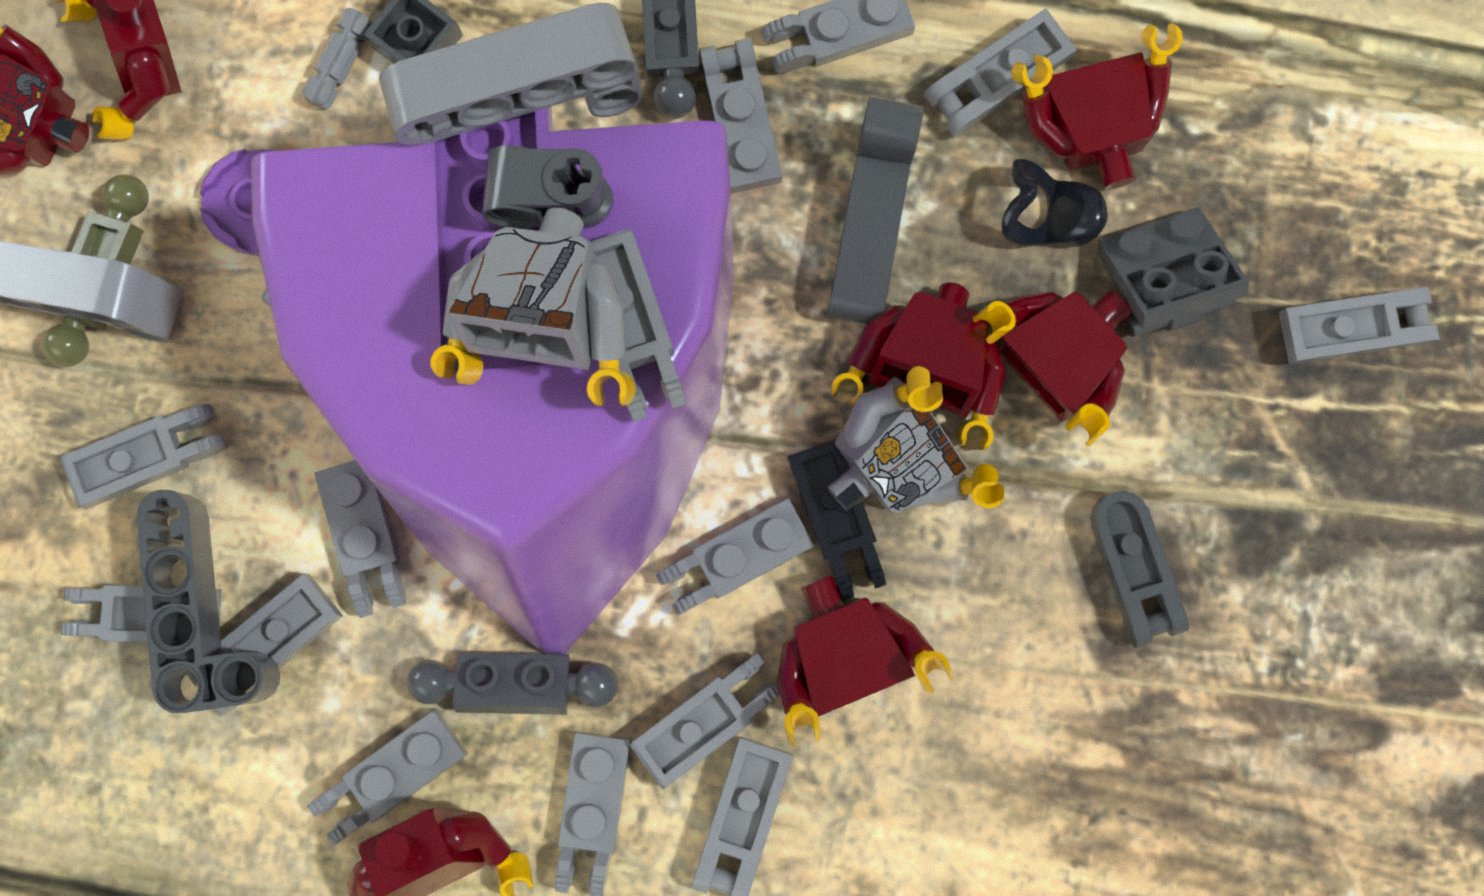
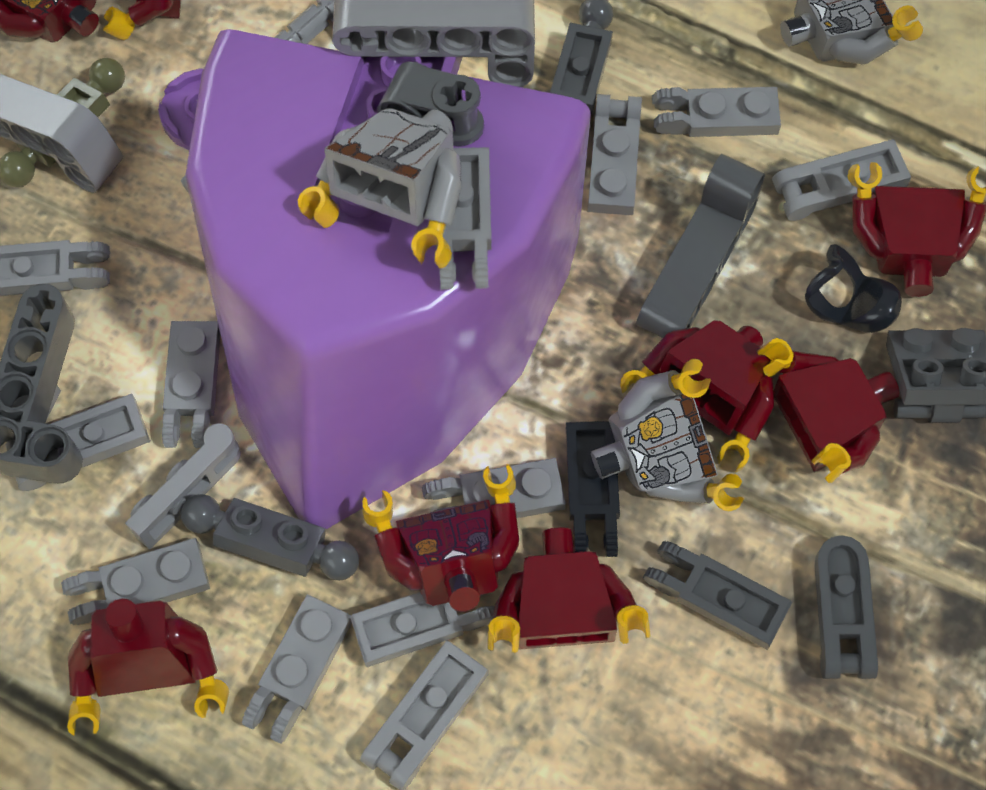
camera: 20 degrees right, 15 degrees down
none -> light grey plate [125,423,241,550]
none -> dark red torso [362,464,519,612]
none -> dark grey hinge [643,541,792,650]

